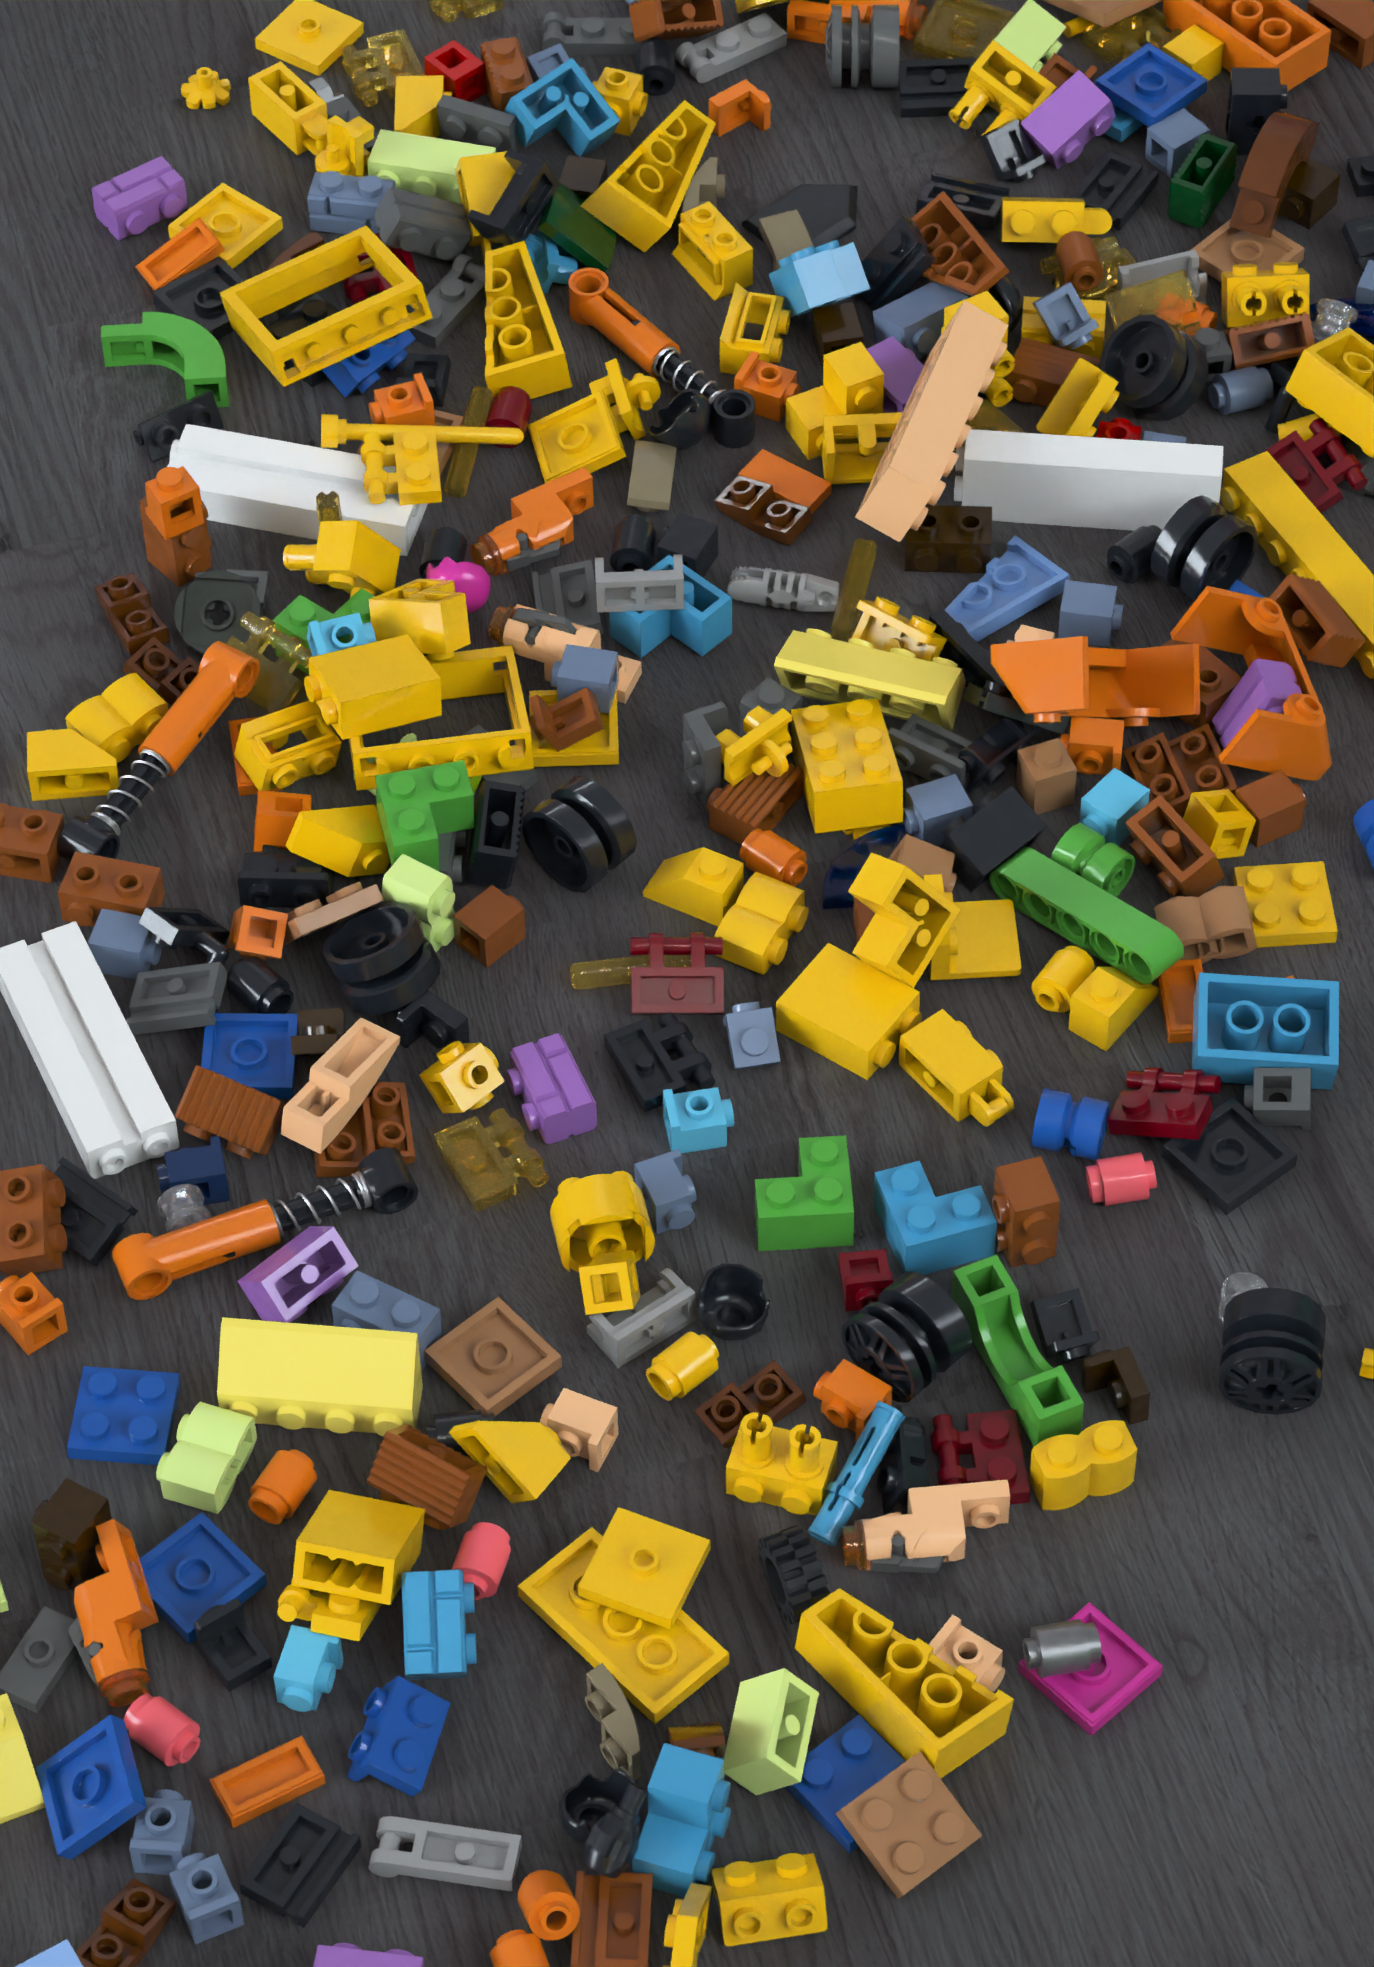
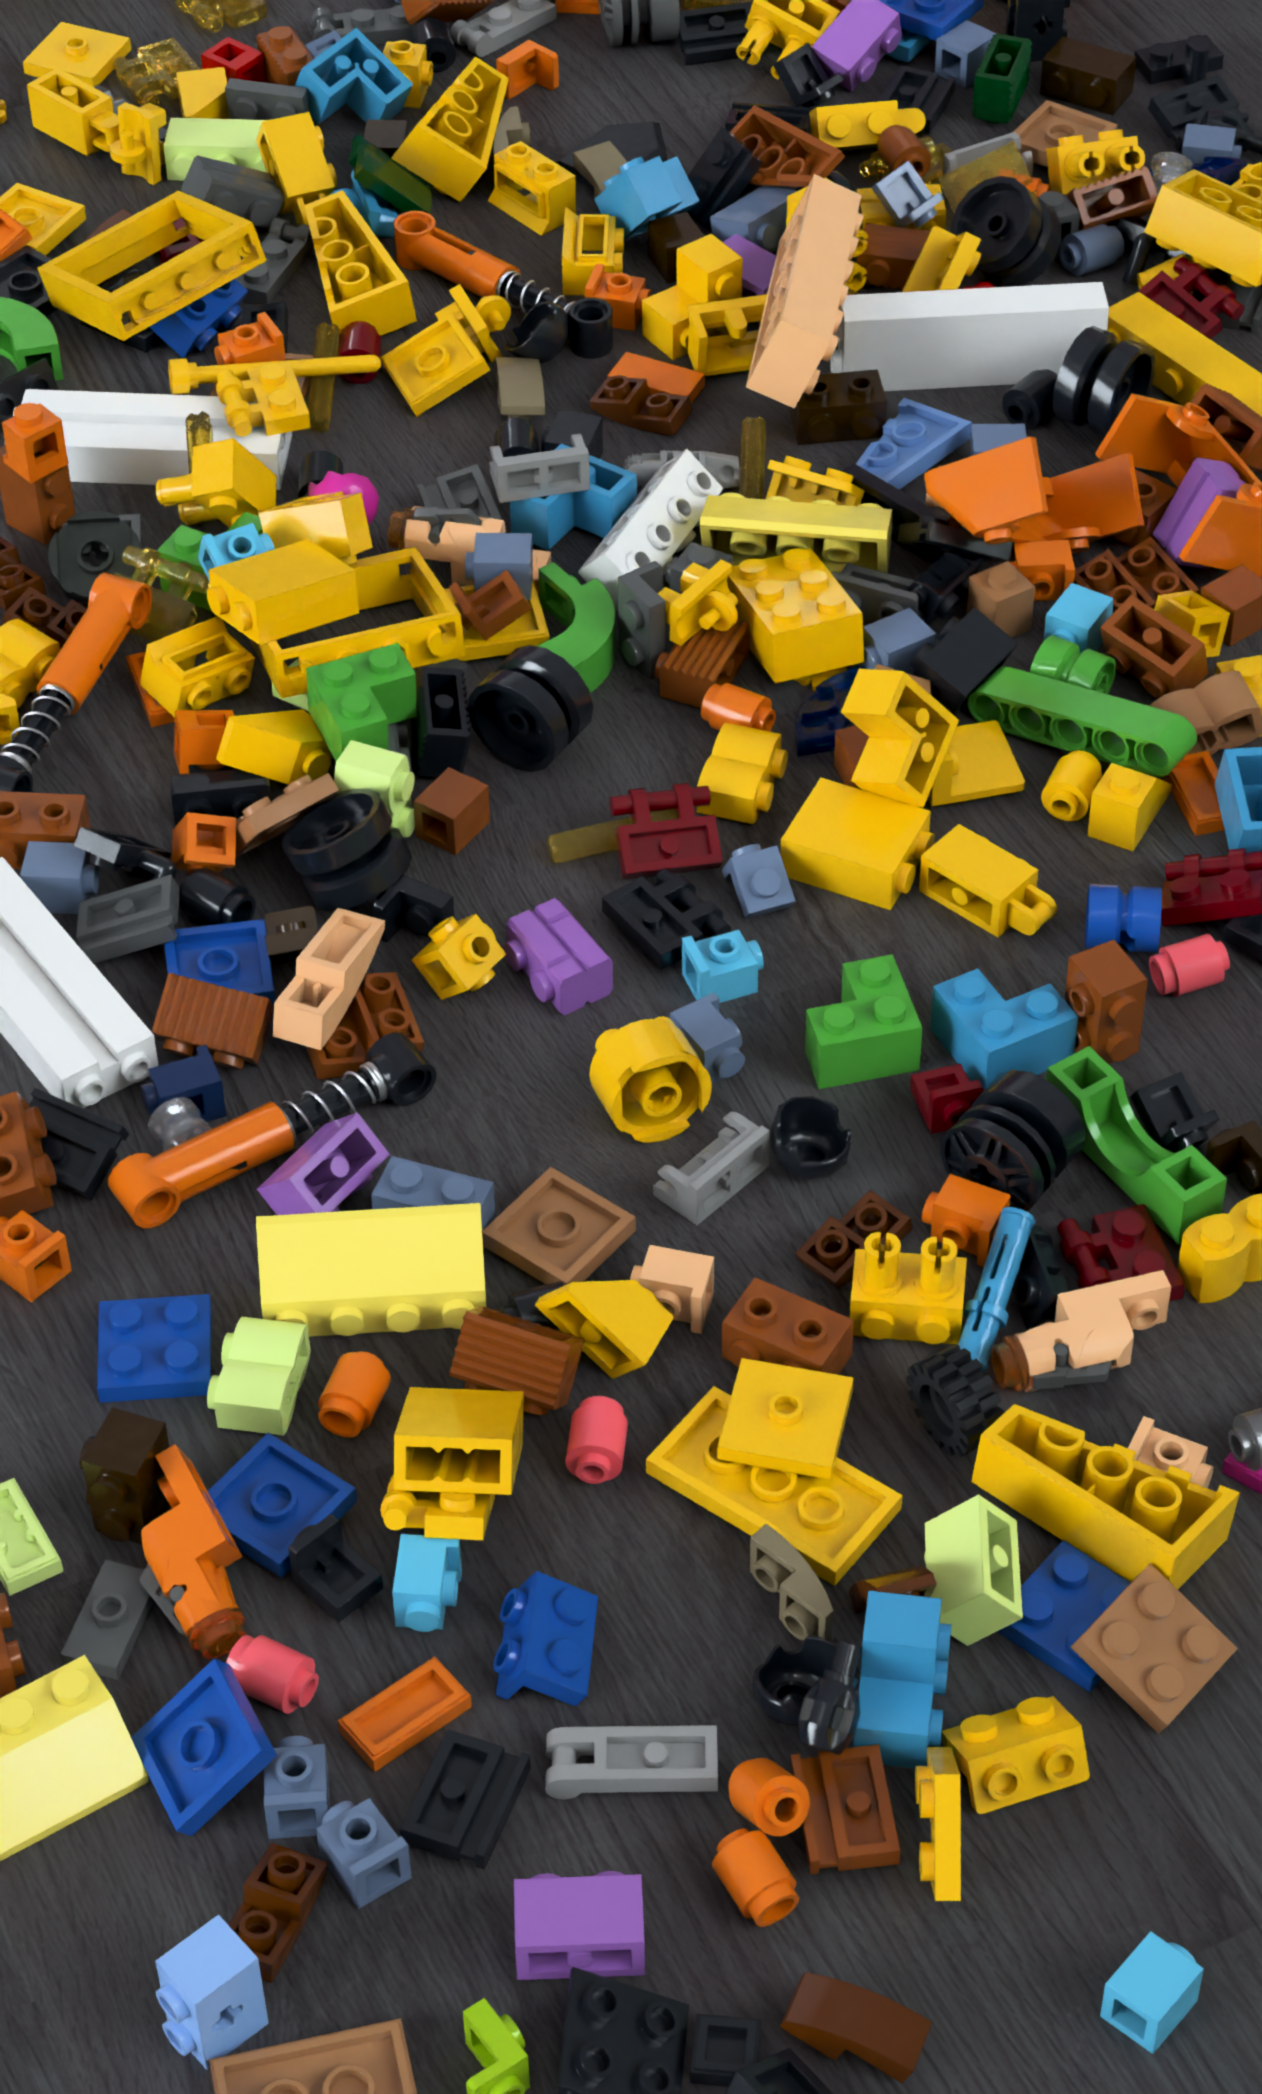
camera: 10 degrees left, 5 degrees down
sand blue brick [307,171,395,234] -> none
dark azure brick [401,1570,477,1680] -> none
clear yellow plate [434,1108,549,1212] -> none
black panel [467,149,560,246] -> none
orange plate [470,467,594,576] -> none
yellow brick [578,1250,641,1315] -> none
yellow slope [643,847,744,926] -> none
yellow brick [646,1331,719,1401] -> none
reddish brown arch [1229,111,1320,238] -> none
none -> bright green arch [537,562,616,693]
none -> white brick [578,449,723,612]
none -> dark orange brick [722,1277,854,1375]

